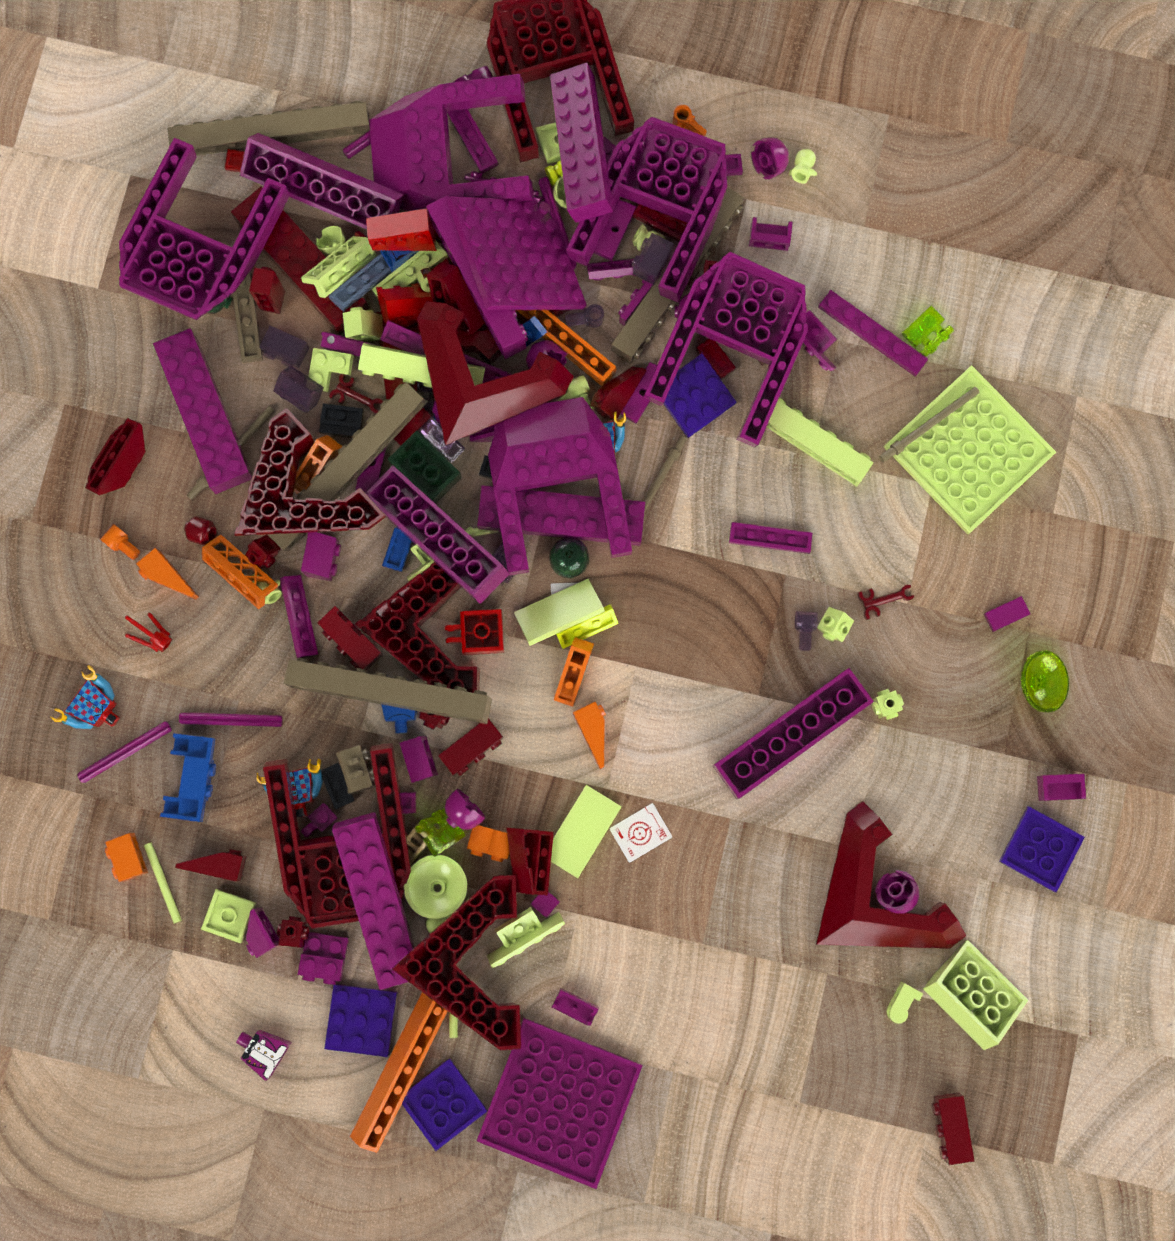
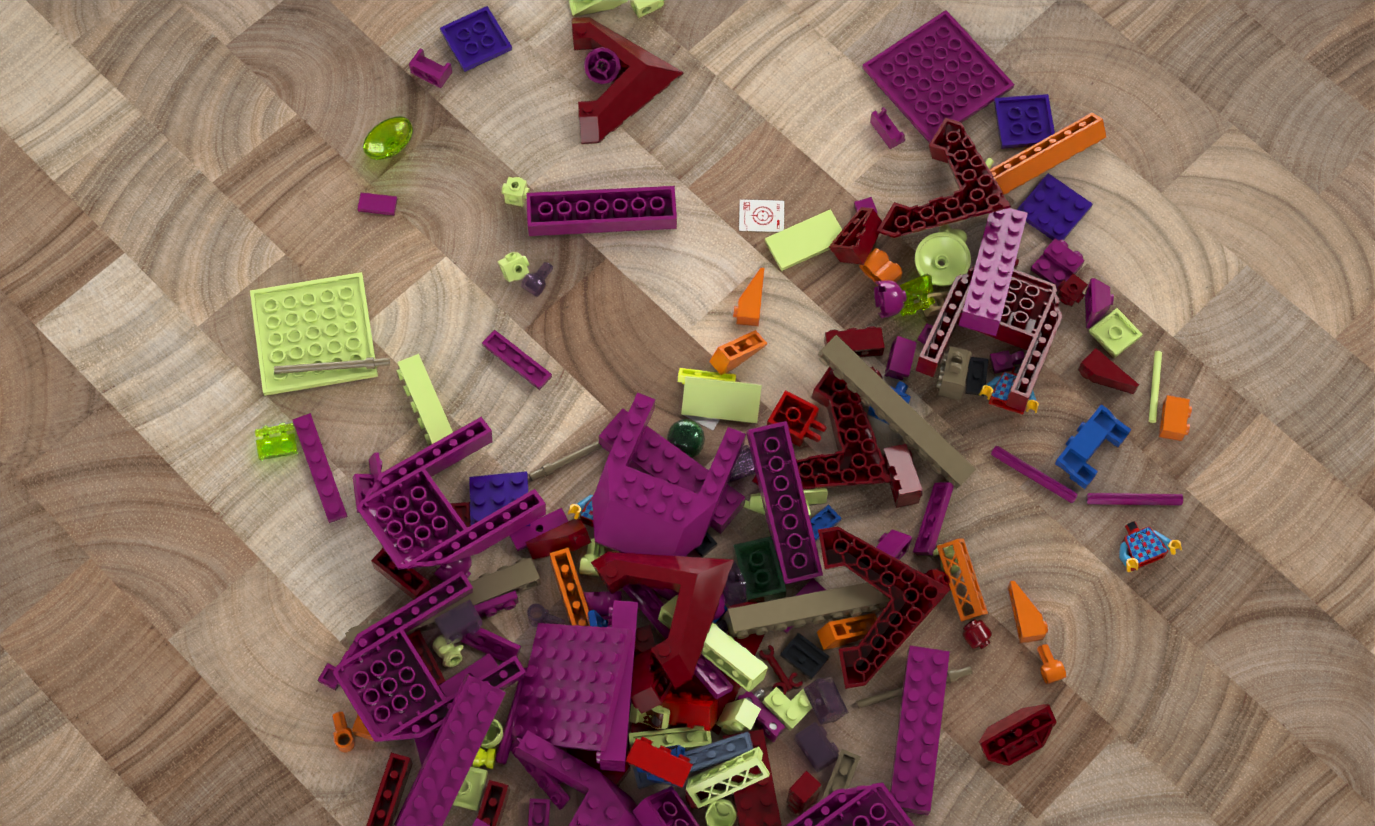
camera: 145 degrees left, 15 degrees down
red plant [125,613,172,652] -> none
torso [236,1030,292,1081] -> none
yellowish green bracket [487,907,565,968] -> none
magenta panel [749,217,793,251] -> none
magenta cylinder [751,137,789,179] -> none
yellowish green animal [789,149,817,184] -> none
dark red bar [858,585,914,620] -> none

